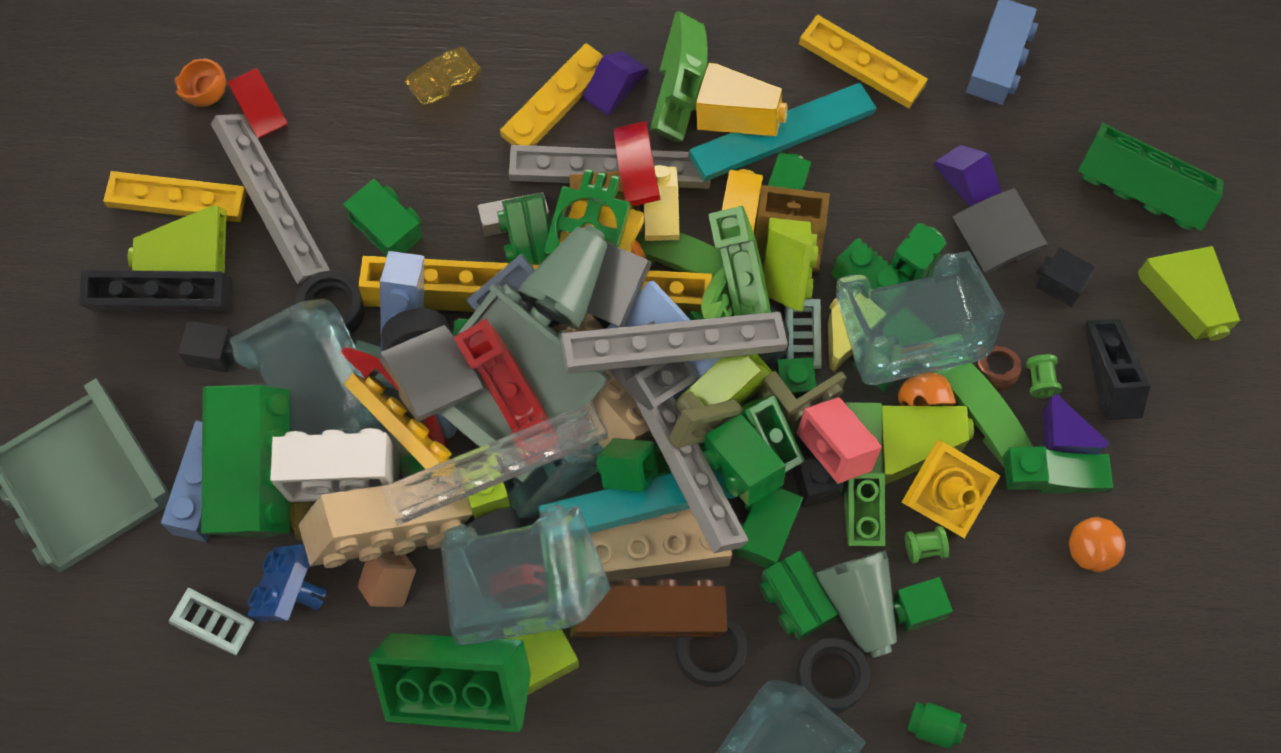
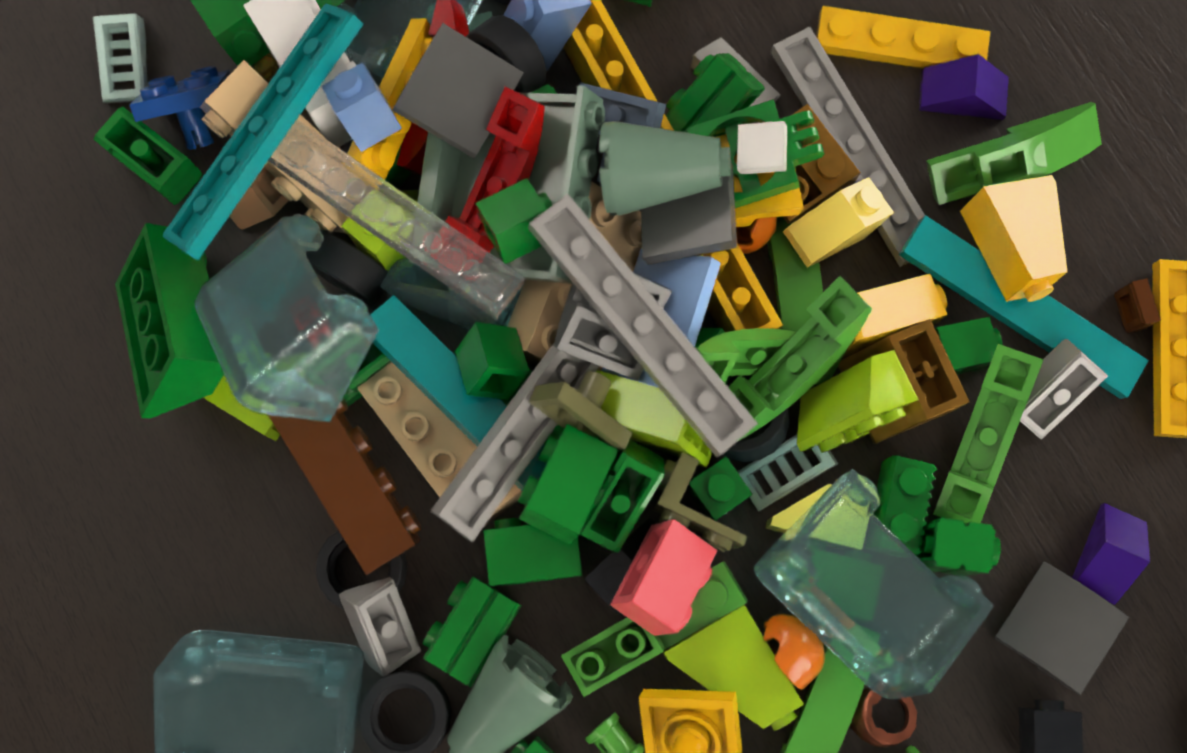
camera: 65 degrees right, 10 degrees up
red slope [614,120,661,207] -> none
none -> green brick [93,106,203,206]
none -> teal tile [162,3,363,260]
none -> medium blue brick [322,62,402,152]
none -> light grey slope [338,577,421,677]
none -> green brick [476,178,553,264]
none -> white tile [737,121,787,174]
none -> bright green slope [933,344,1044,523]
none -> light grey slope [1020,339,1108,440]
none -> reddish brown tile [1114,278,1161,334]

